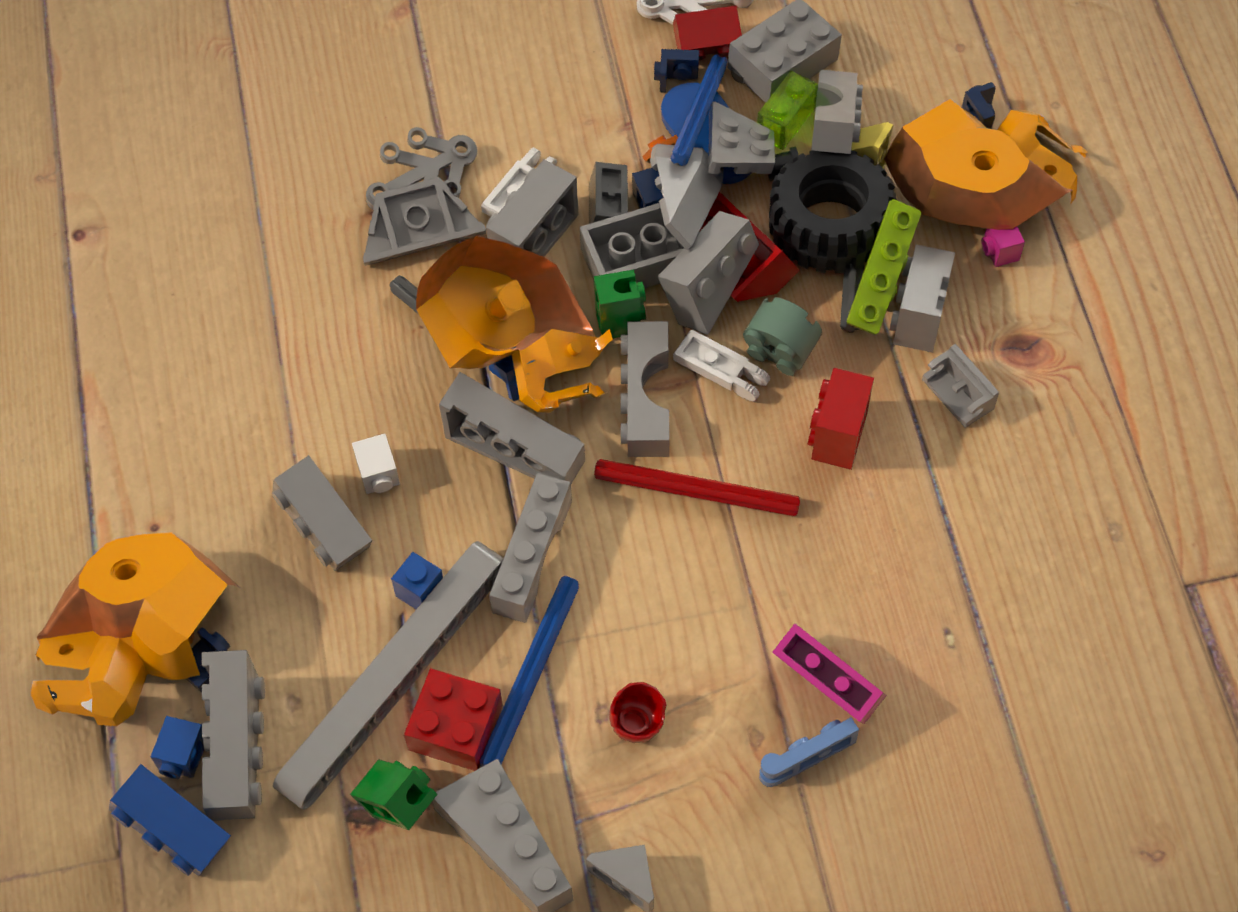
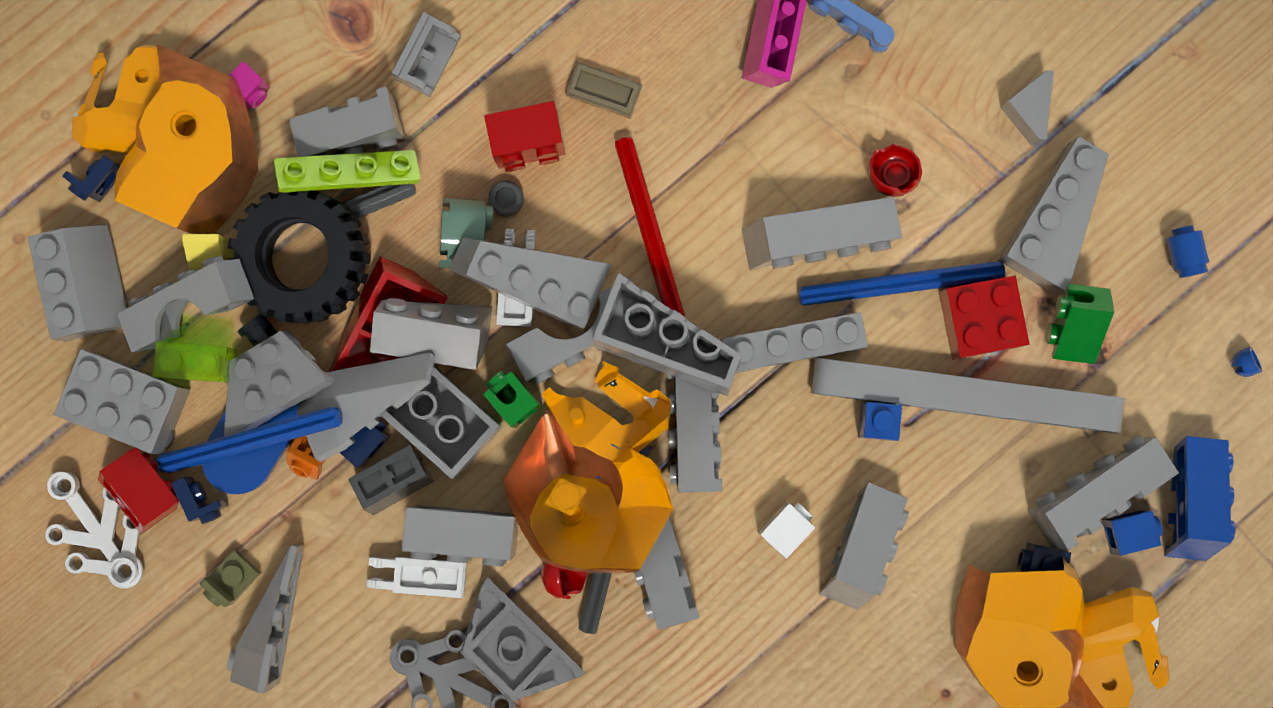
camera: 120 degrees left, 25 degrees up
none -> light grey slope [27,225,128,342]
none -> olive bracket [199,550,261,607]
none -> light grey wedge [227,543,304,693]
none -> light grey wedge [449,237,611,329]
none -> dark grey tile [488,181,524,217]
none -> dark tan tile [566,62,642,119]
none -> light grey wedge [592,273,742,396]
none -> light grey wedge [634,517,700,630]
none -> light grey wedge [742,197,902,270]

